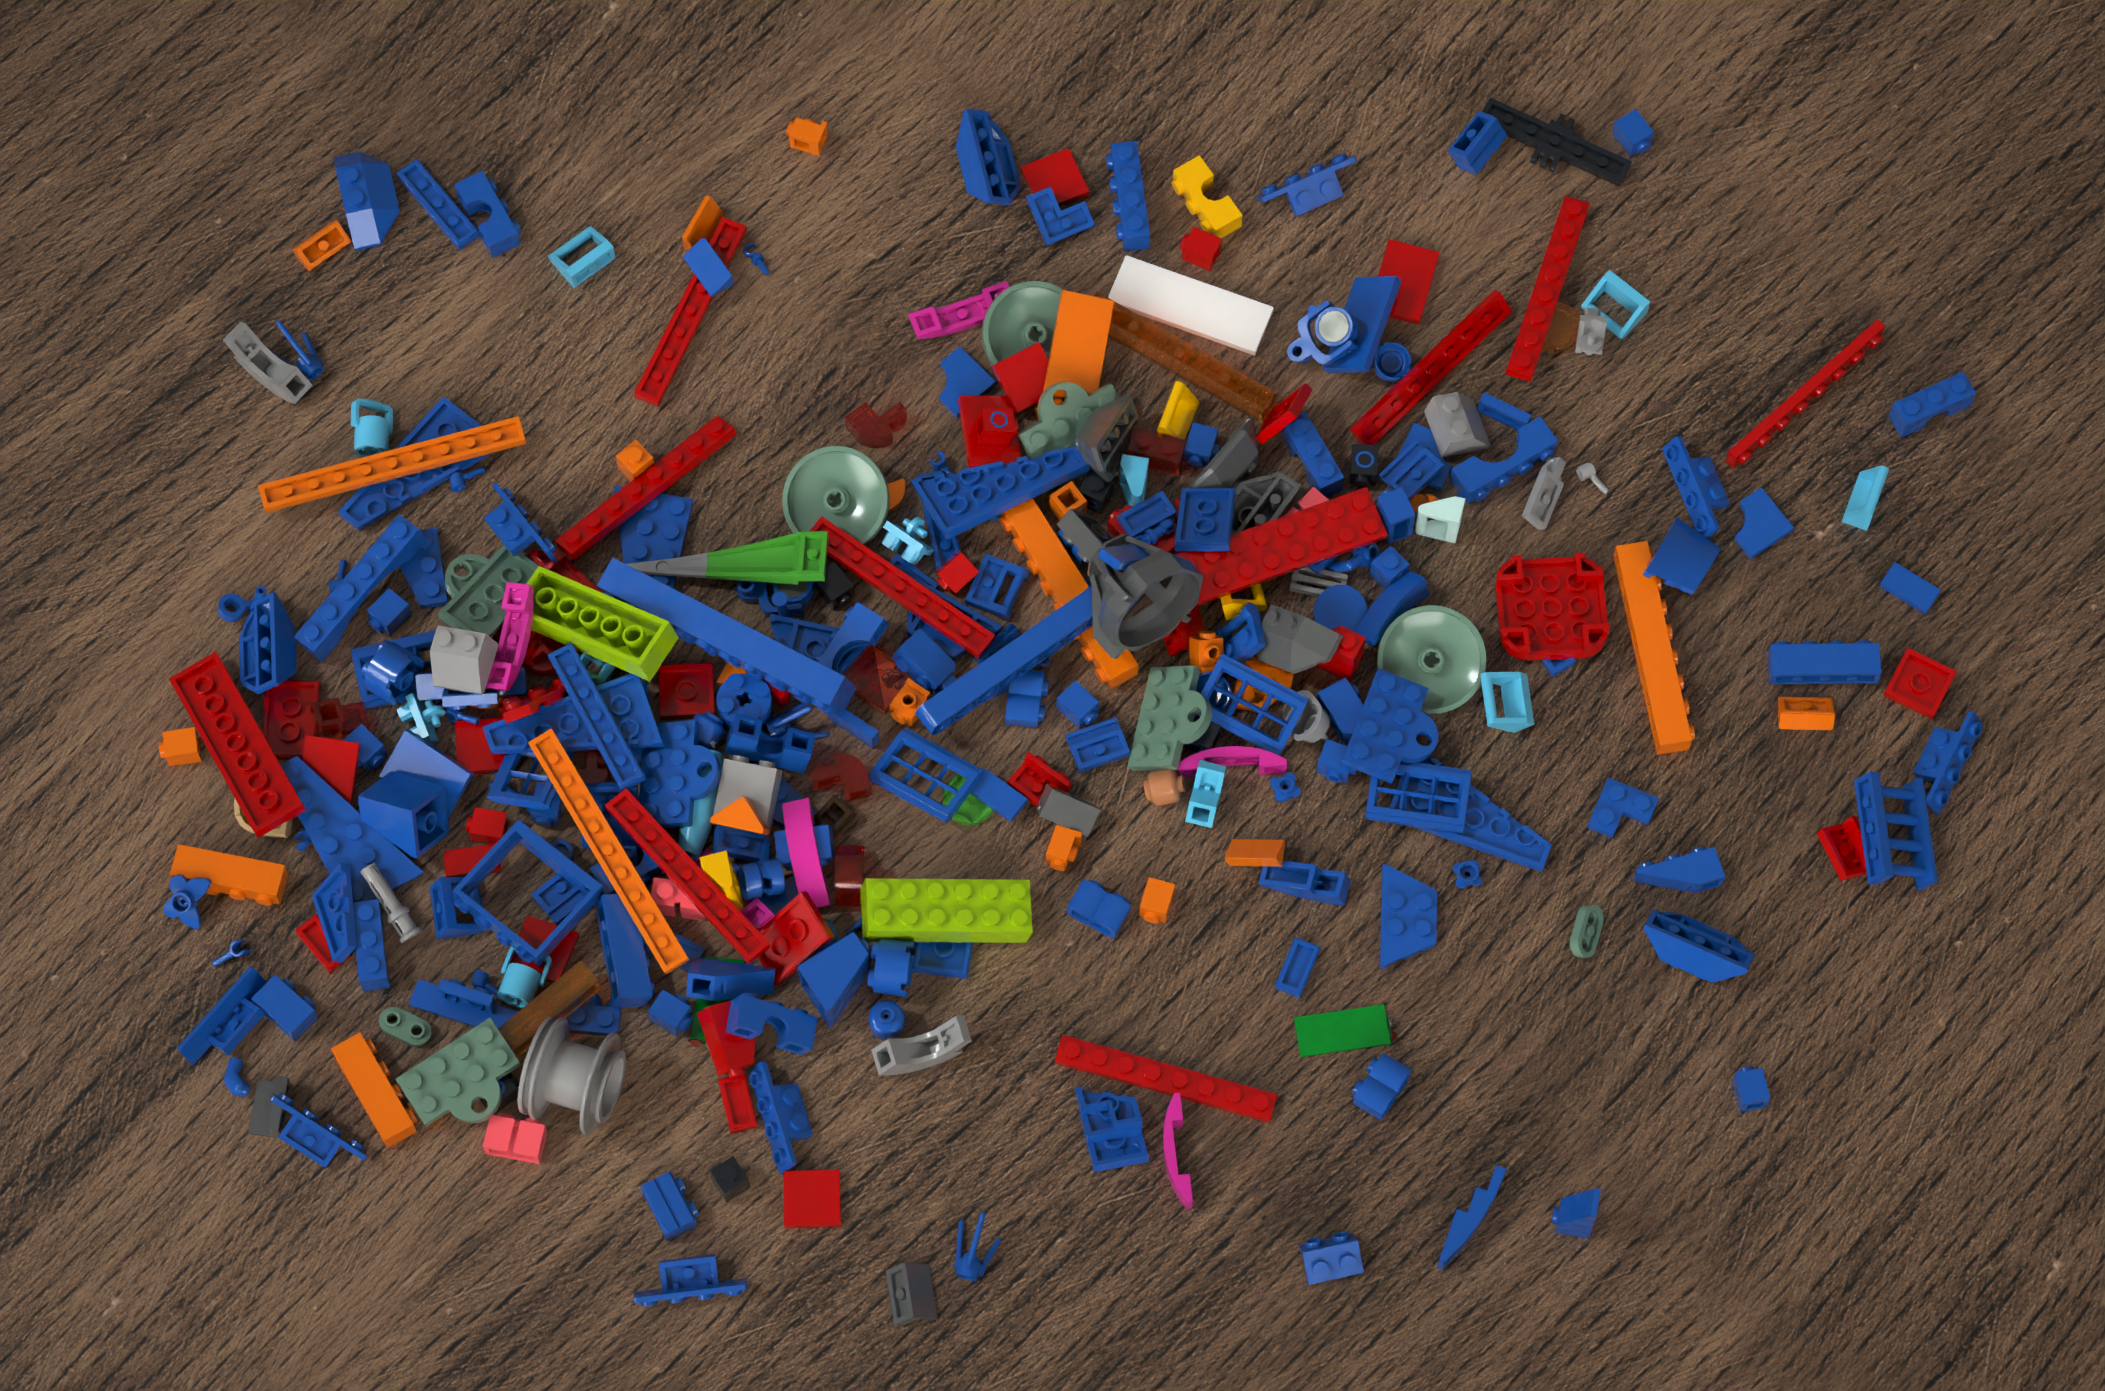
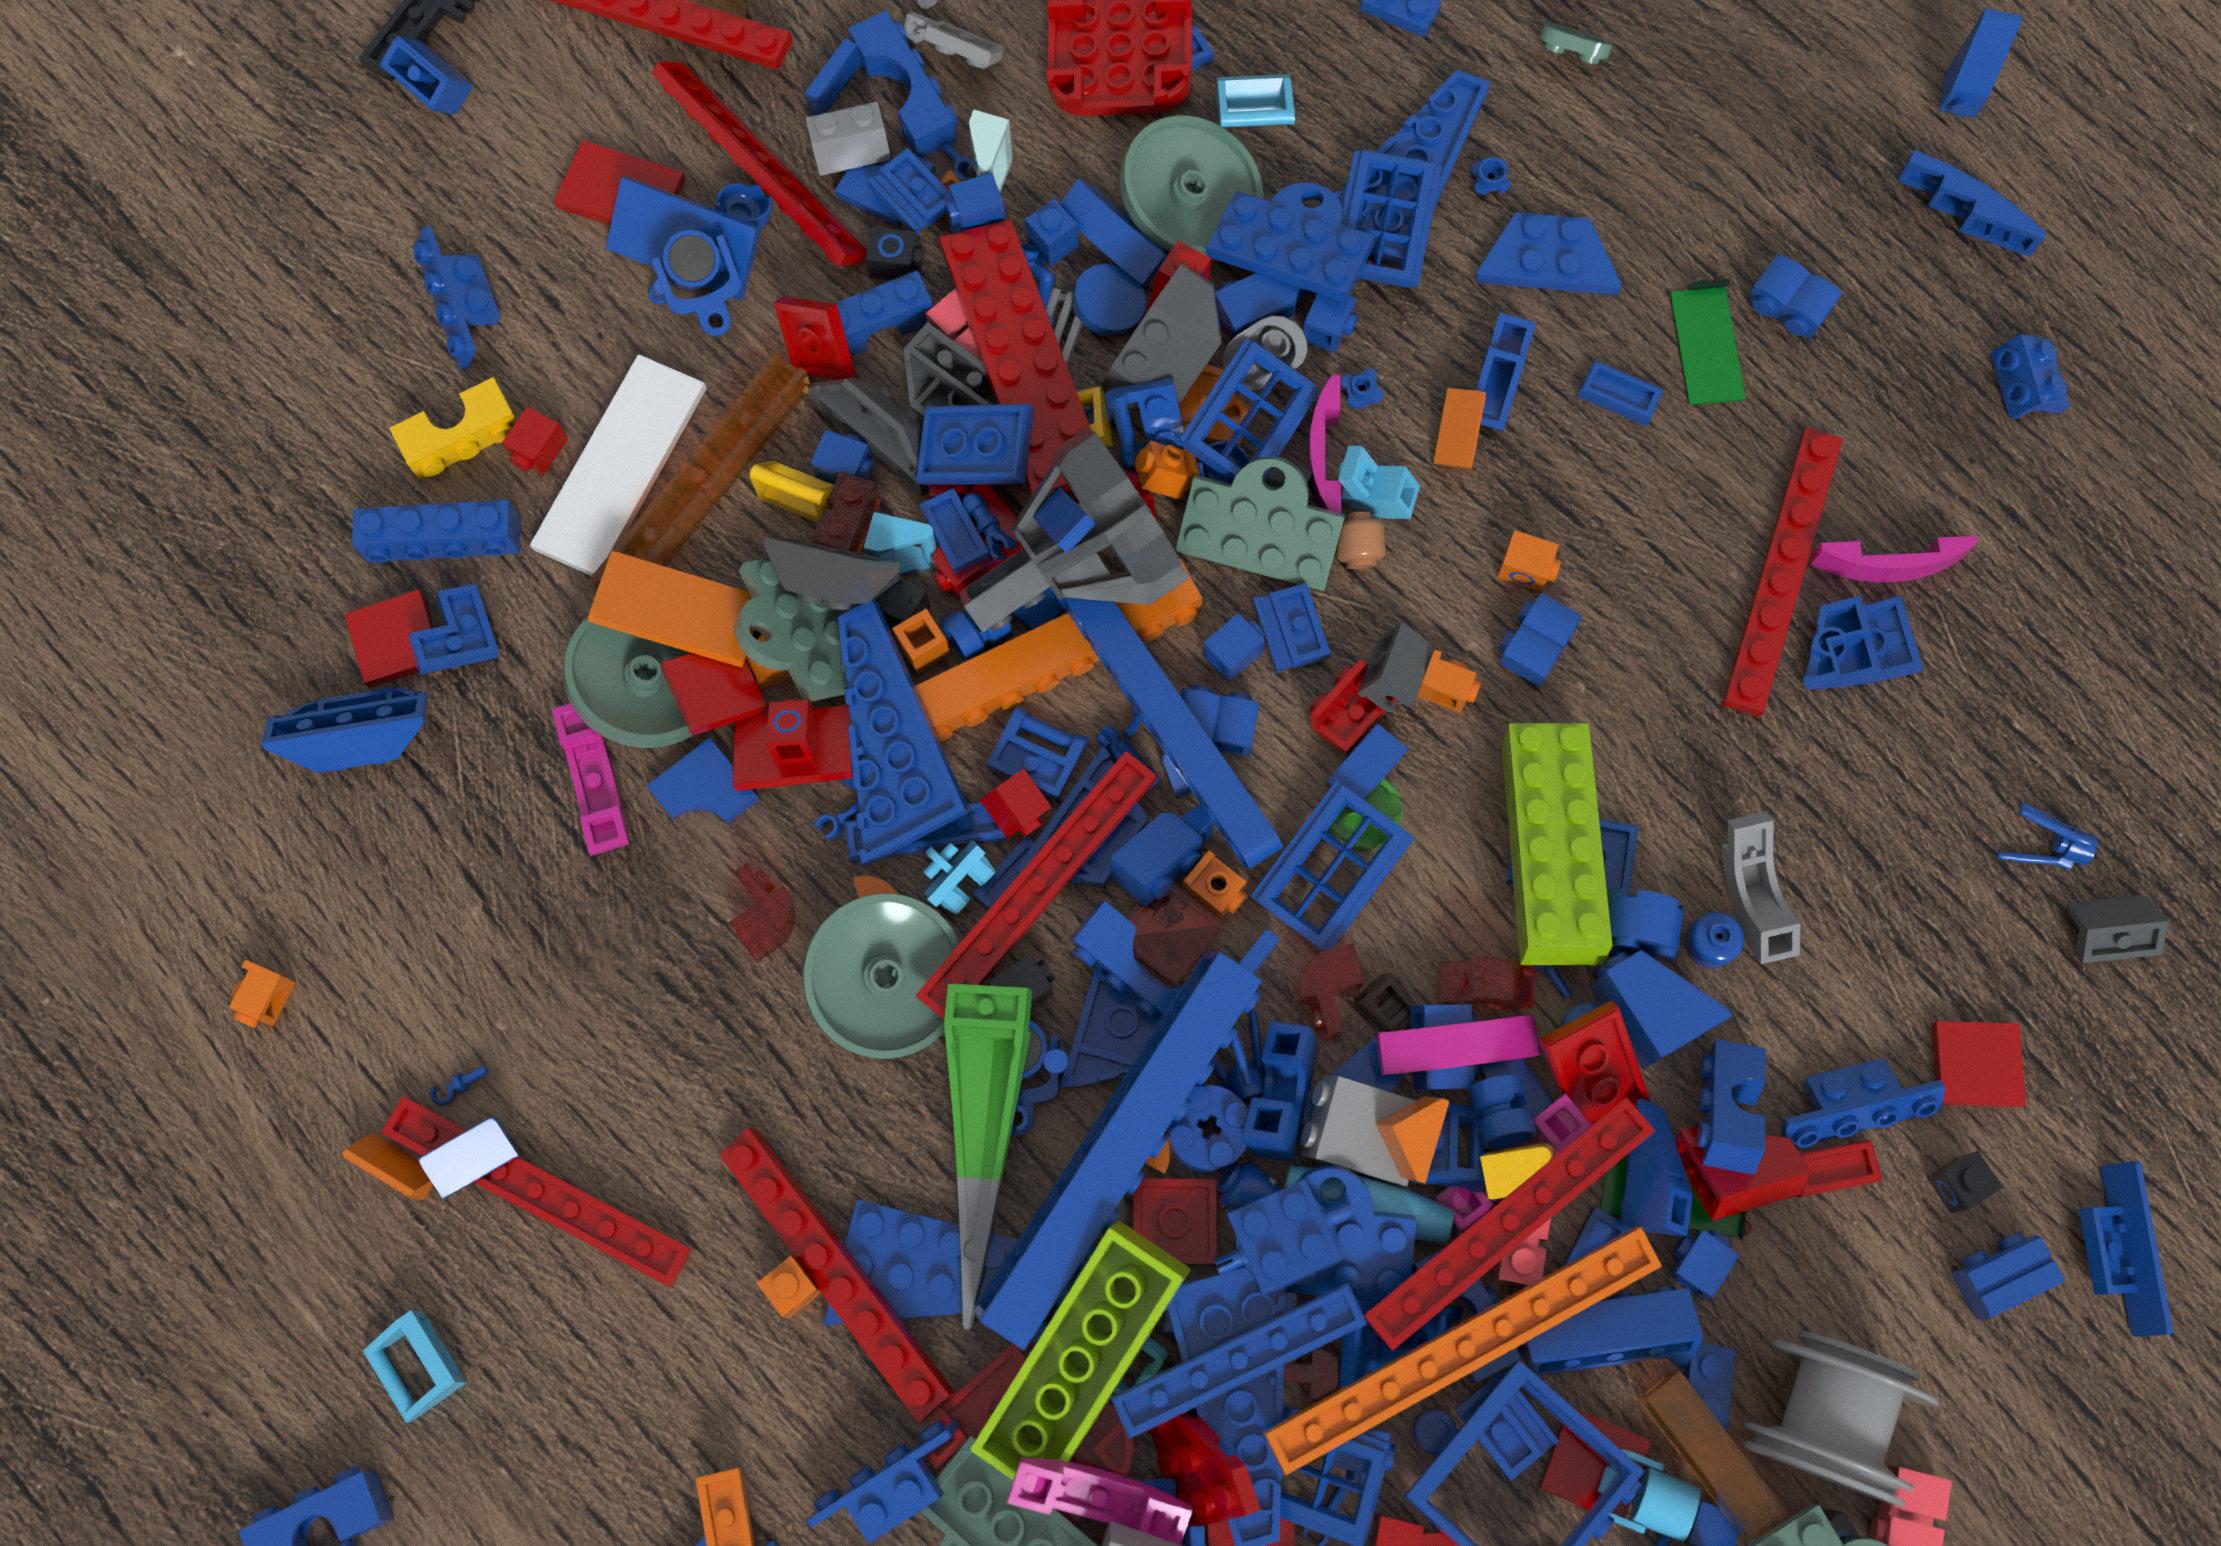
camera: 85 degrees left, 5 degrees up
none -> blue plate [1213,1179,1355,1296]

